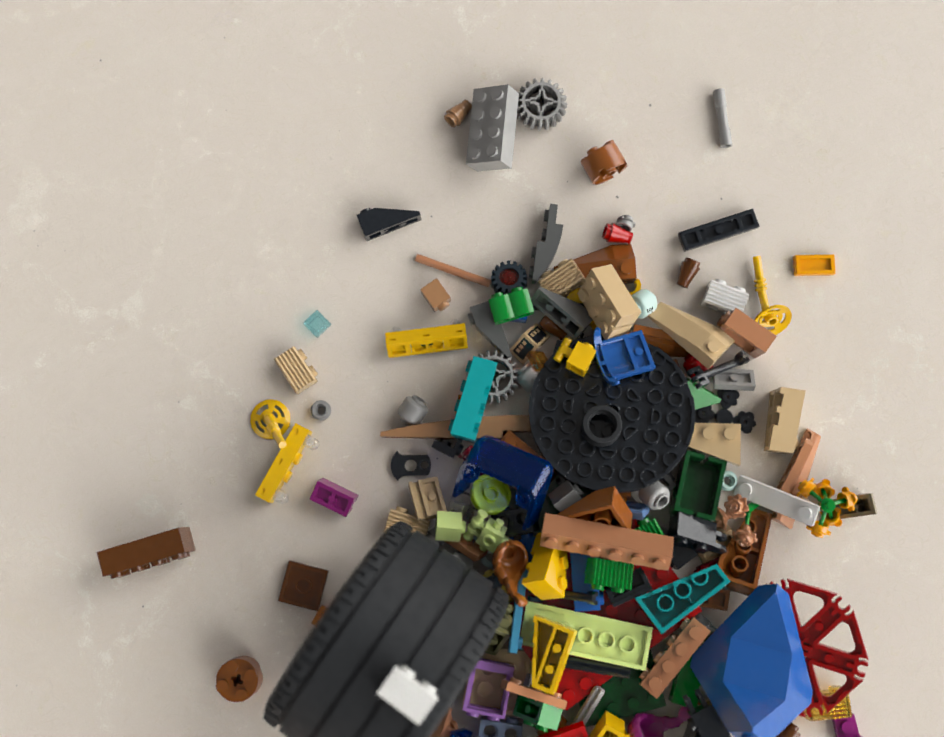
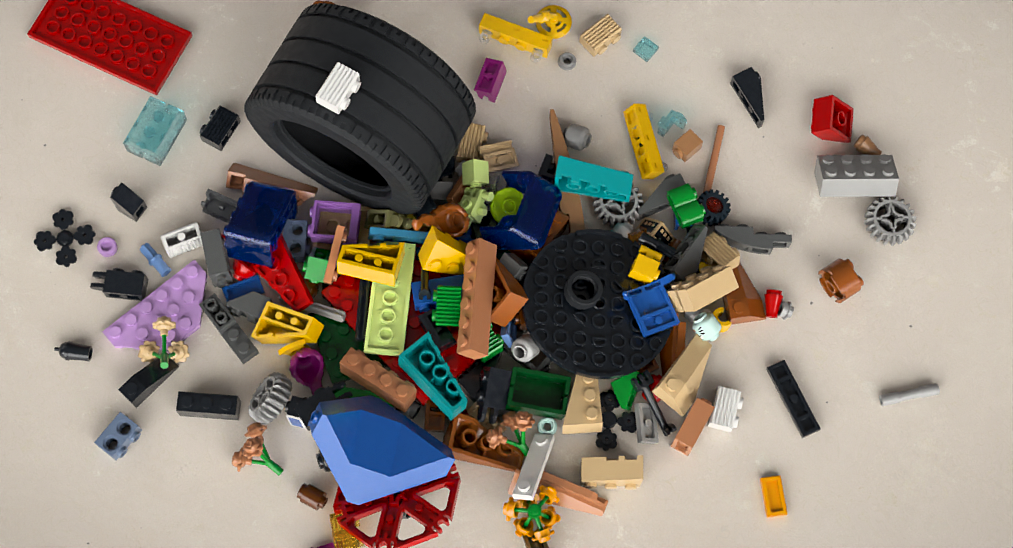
camera: 80 degrees right, 10 degrees down
black piece [391,451,431,481] -> none
reddish brown cone [677,257,700,288] -> none
yellow dish [752,256,792,335] -> none
none -> black axle [638,231,676,258]
none -> clear light blue bracket [657,110,687,137]
none -> red slope [811,95,854,143]

